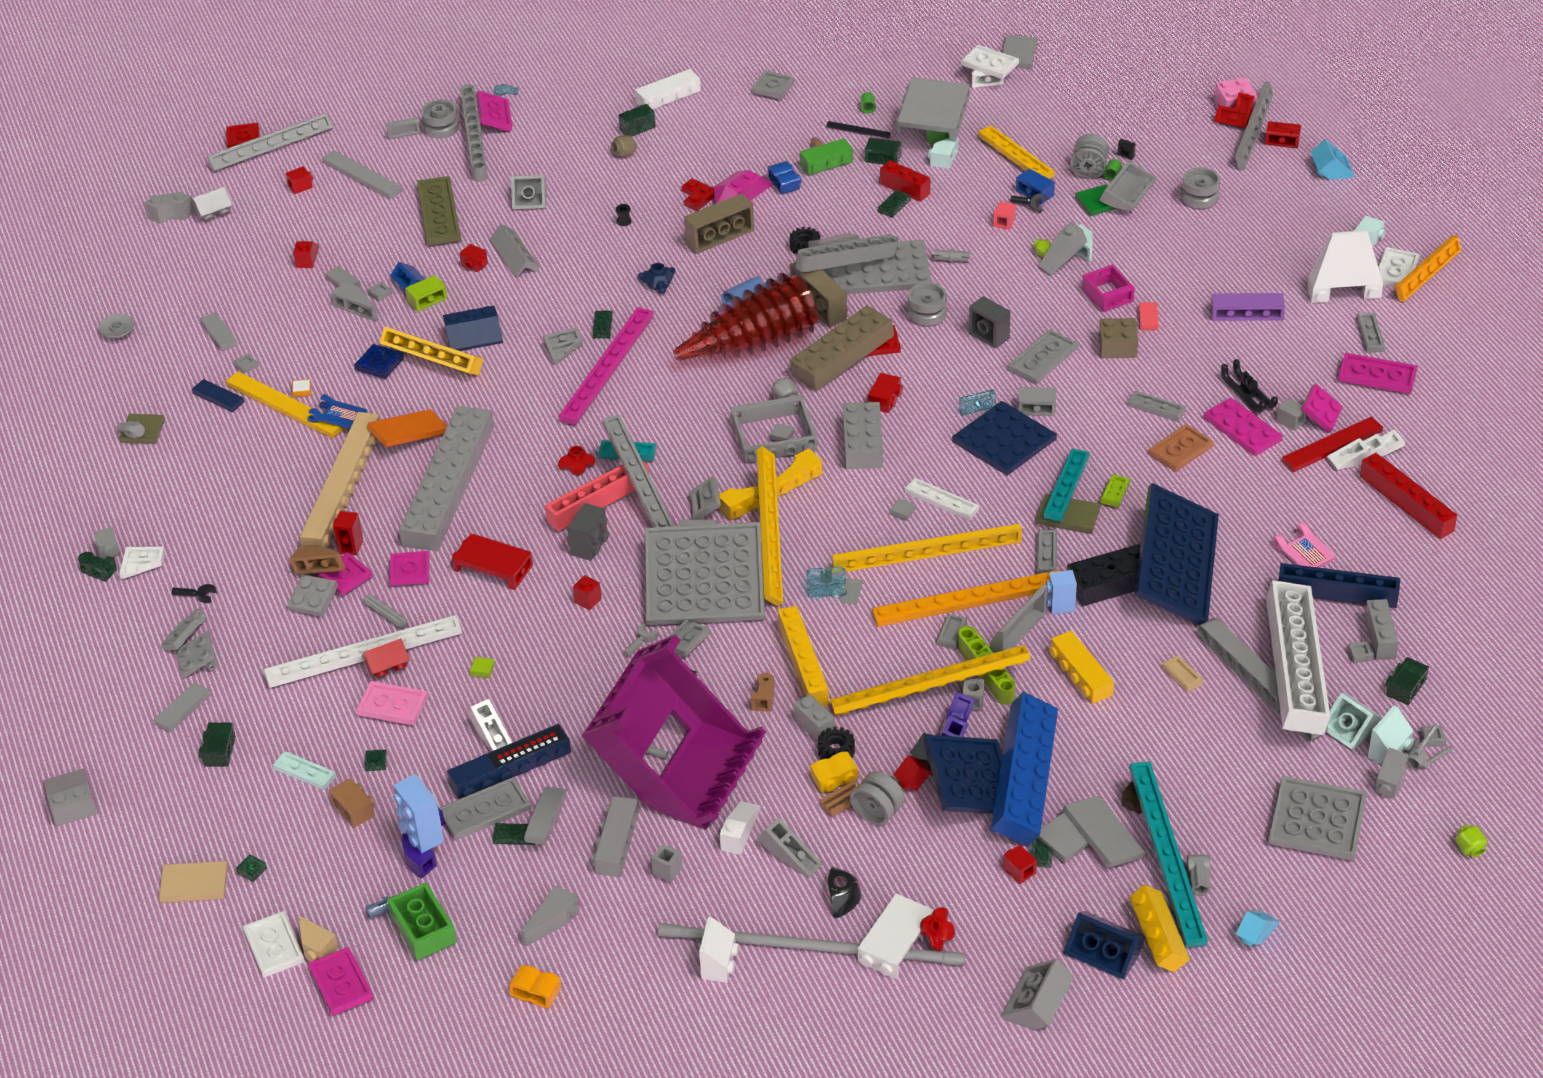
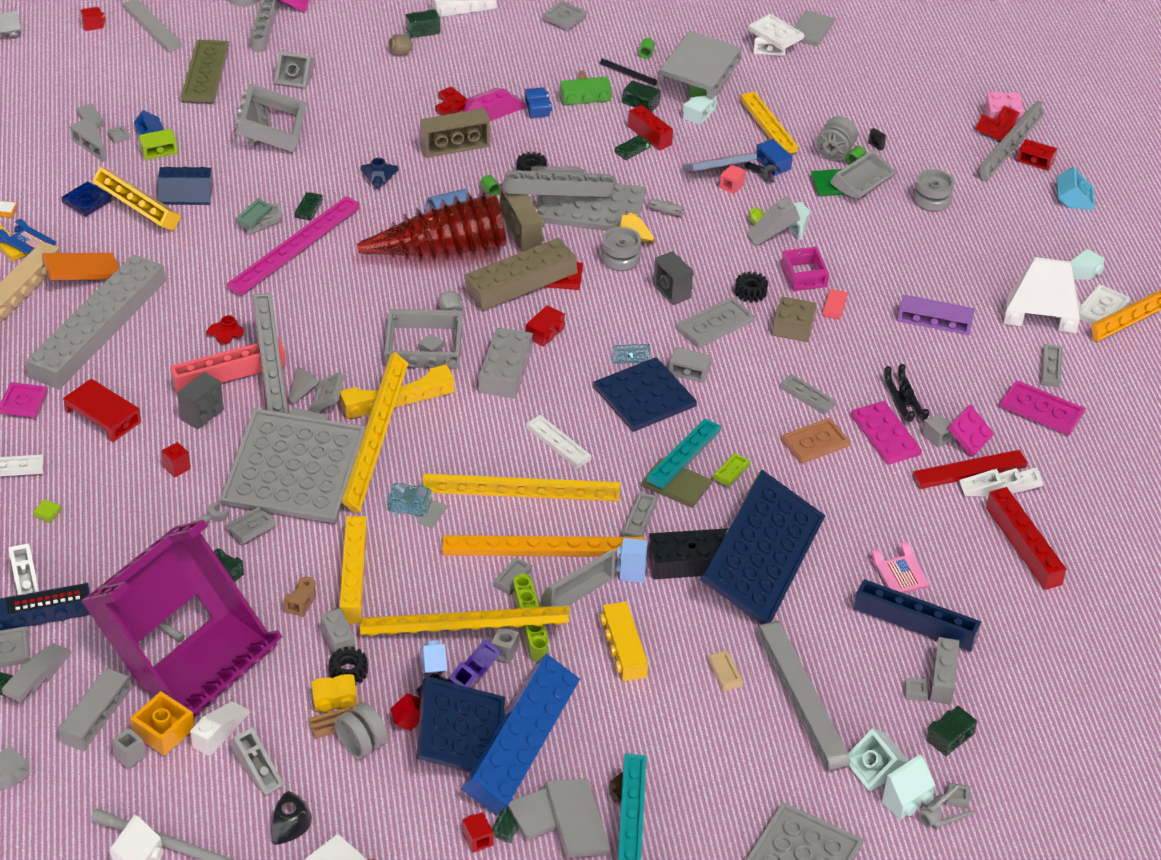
camera: 10 degrees right, 0 degrees up
red slope [293,241,319,268] -> none
red brick [460,244,488,273] -> none
teal plate [598,440,657,461] -> none
black bush [616,204,632,226] -> none
light grey tile [890,498,916,521] -> none
white brick [1266,580,1330,735] -> none
light grey slope [1375,747,1409,800] -> none
none -> light orange brick [130,691,195,756]
none -> light grey window [234,84,307,152]
none -> sand green tile [236,198,272,231]
none -> light grey tile [289,367,319,404]
none -> light blue brick [420,640,447,675]
none -> bright green beam [480,175,500,197]
none -> yellow slope [620,213,655,243]
none -> sand blue tile [682,153,757,171]
none -> black tyre [735,271,768,303]

